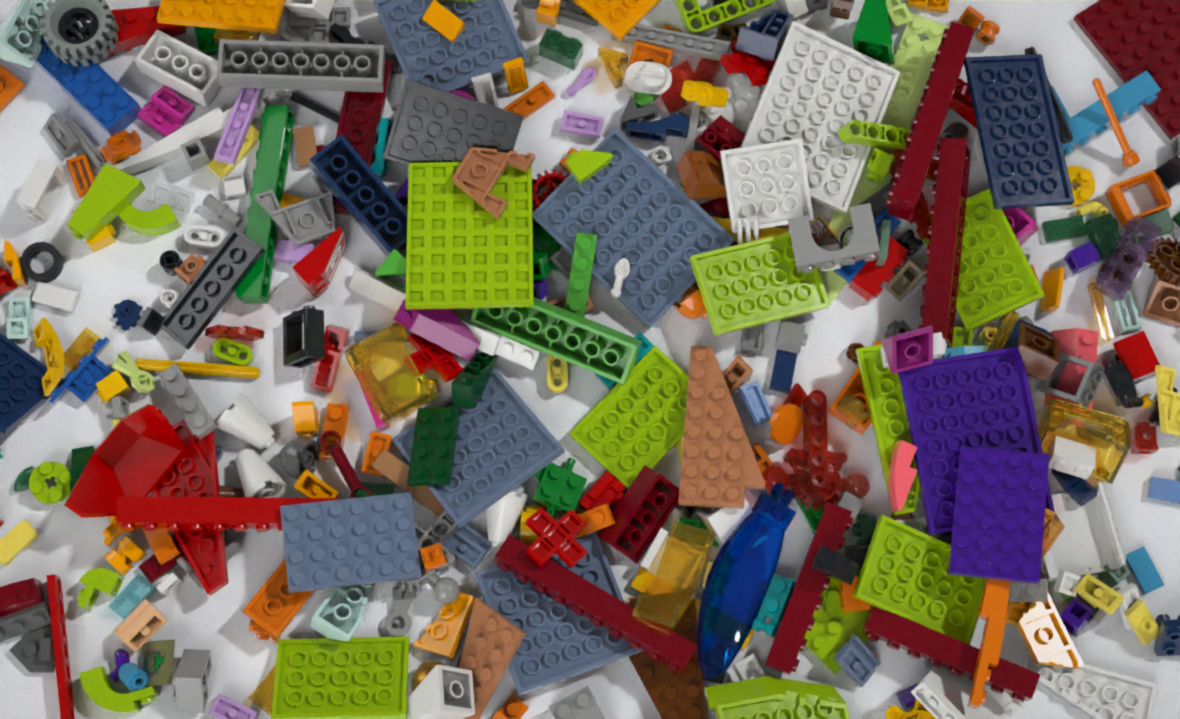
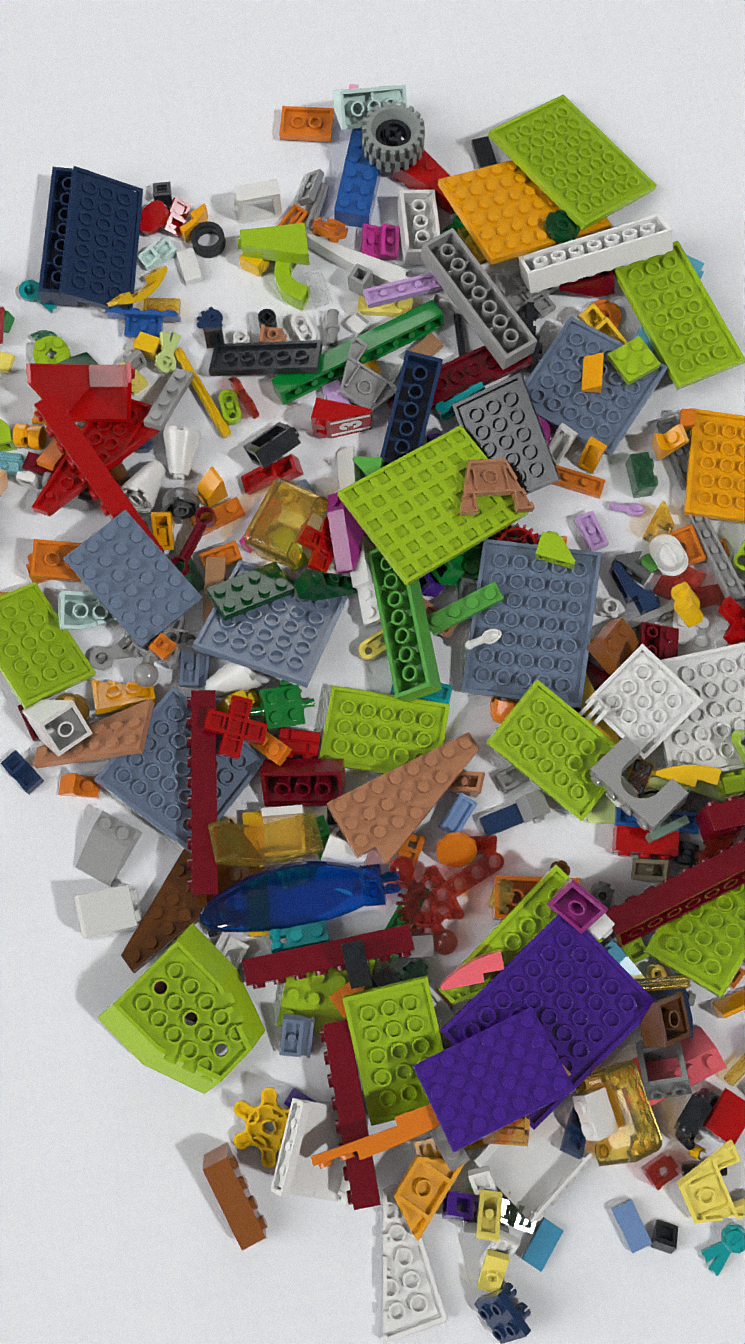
camera: 60 degrees right, 0 degrees up
none -> yellow slope [650,765,722,787]

